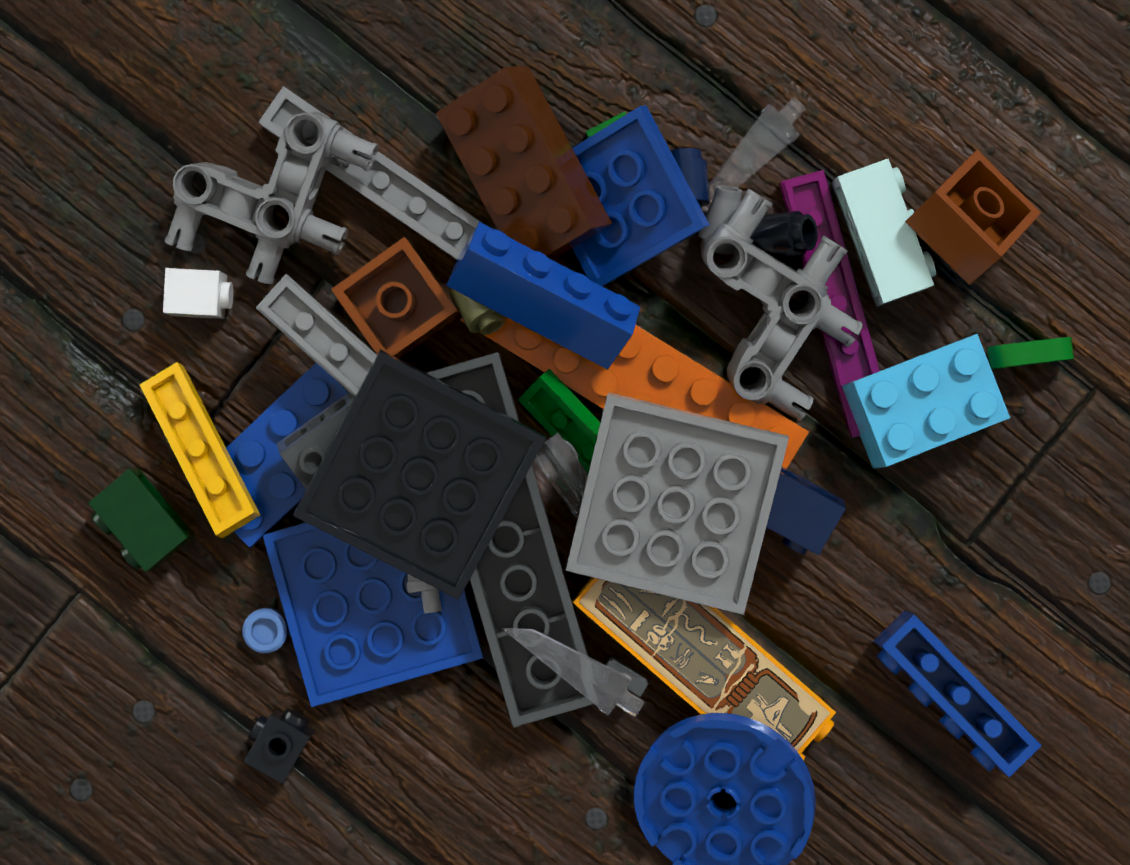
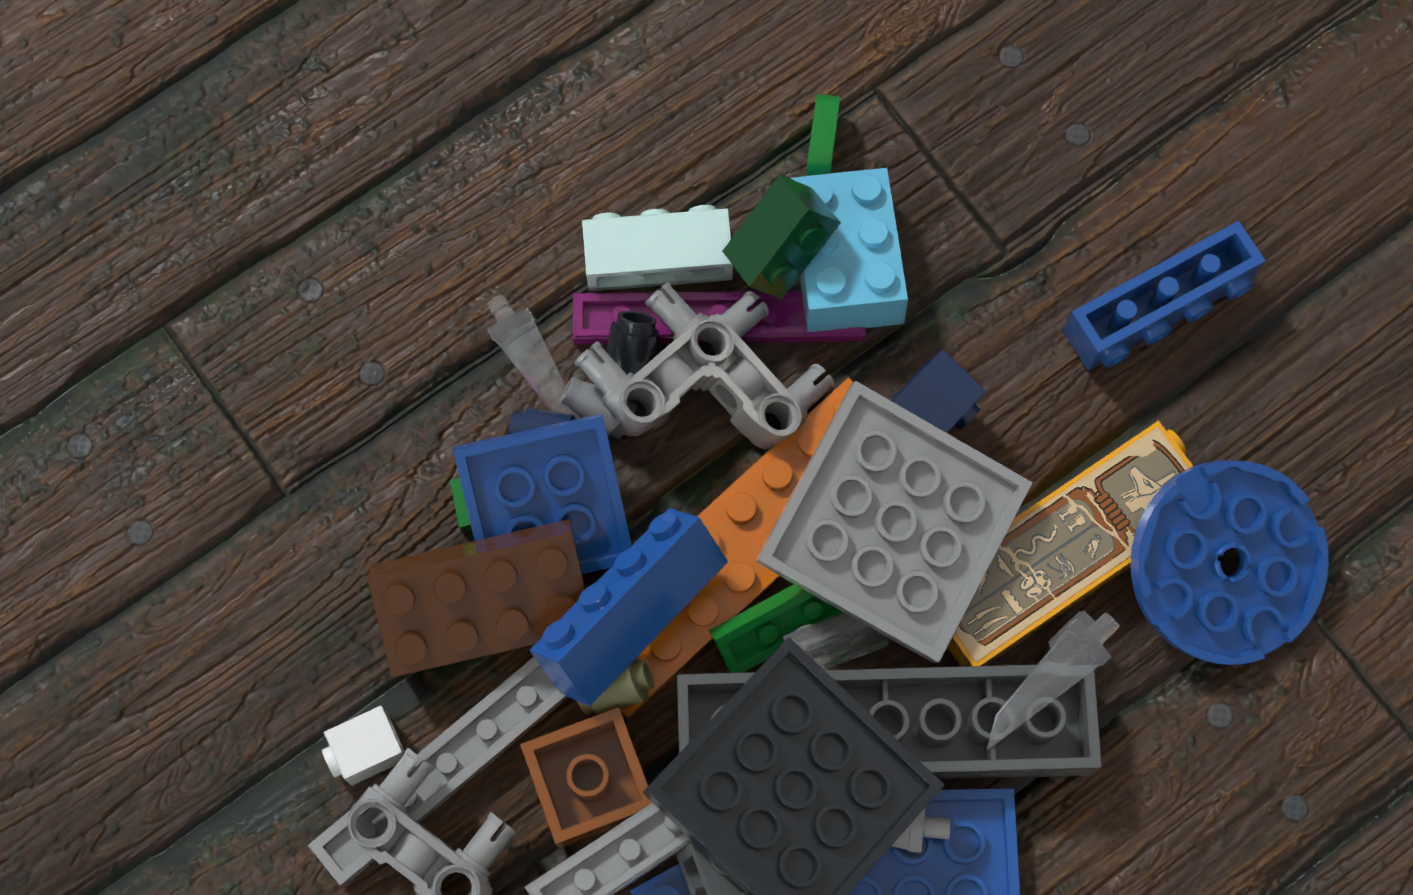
camera: 75 degrees left, 15 degrees down
dark orange brick [905,150,1041,285] -> none
none -> white brick [322,706,405,786]
none -> dark green brick [722,175,841,299]

